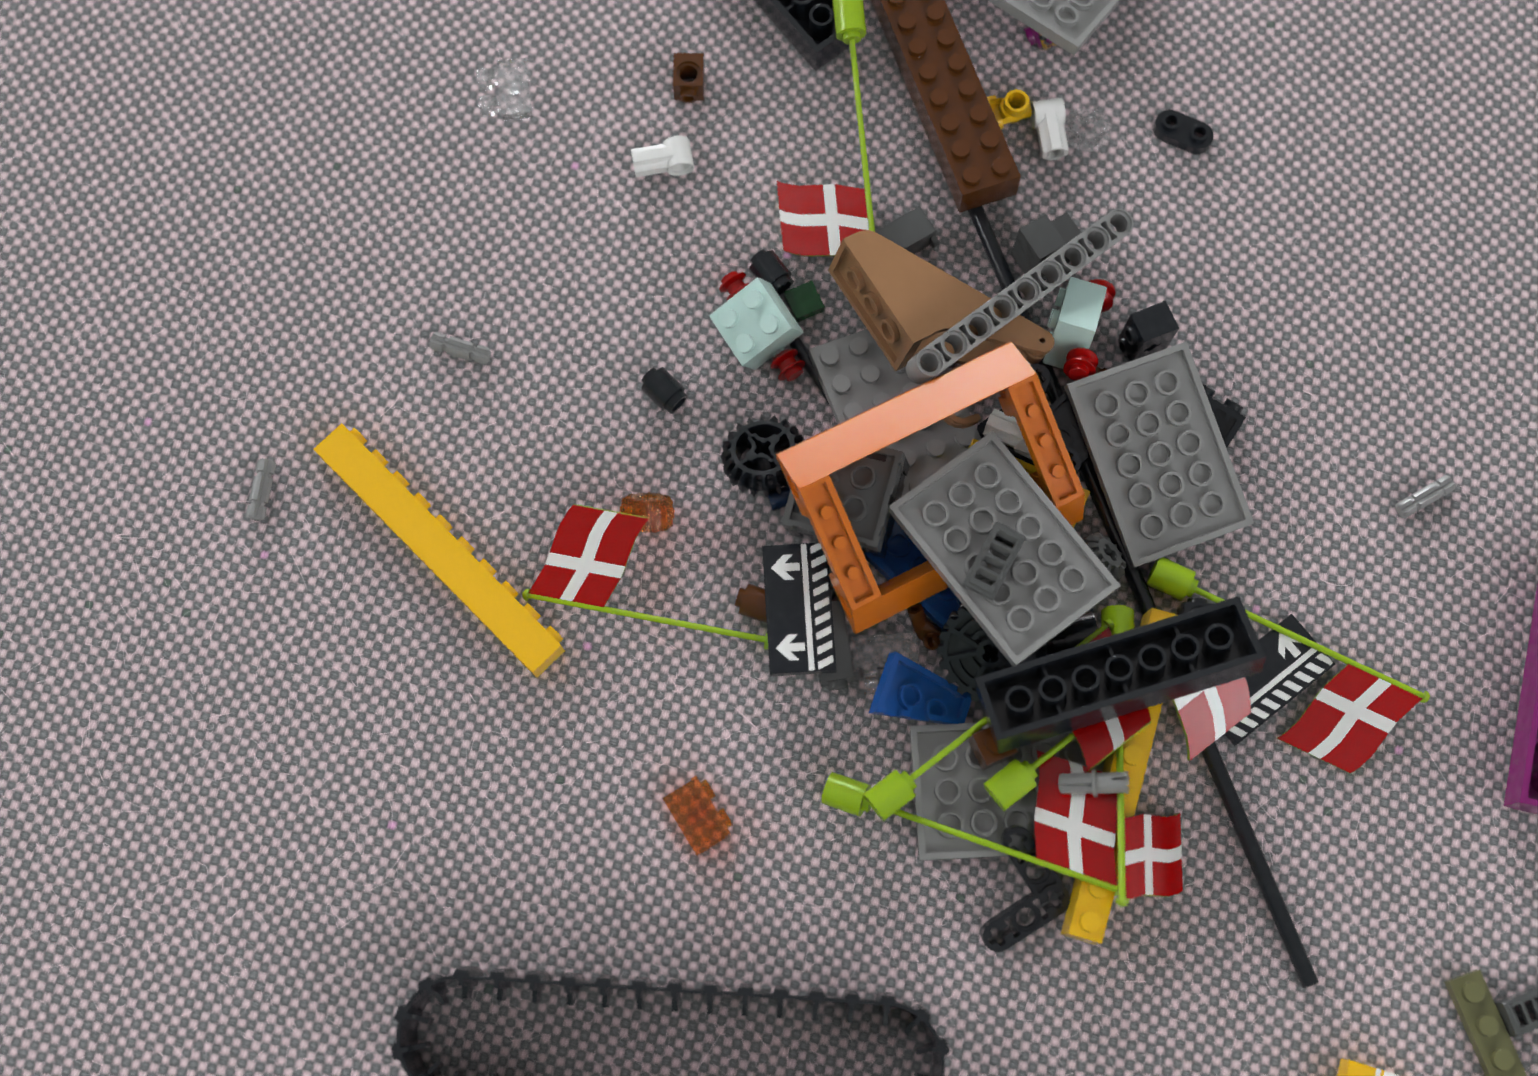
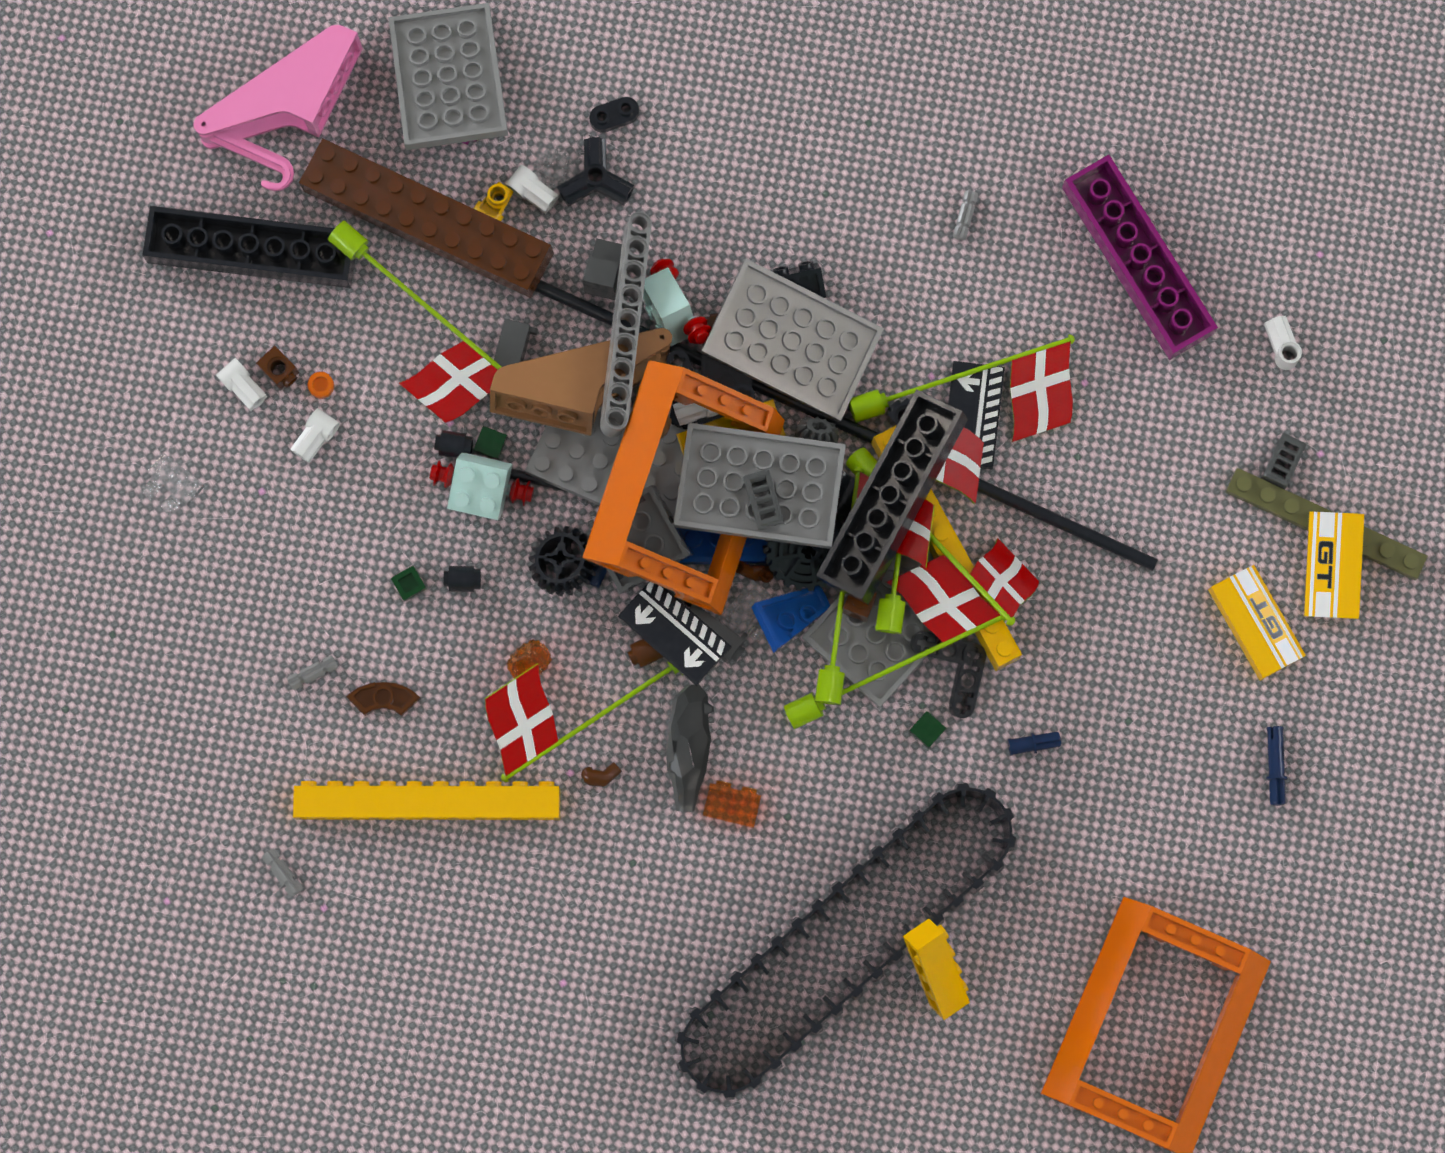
camera: 45 degrees left, 5 degrees up
light grey axle [1058,769,1129,797] -> none
black brick [1118,300,1179,361] -> none
none -> white piece [216,358,267,411]
none -> orange tile [307,372,334,399]
none -> reddish brown tile [346,682,421,716]
none -> dark green tile [391,566,427,602]
none -> black piece [557,137,635,207]
none -> reddish brown arm [581,762,622,787]
none -> dark grey piece [665,685,714,812]
none -> dark green tile [909,711,946,749]
none -> dark blue axle [1008,732,1061,756]

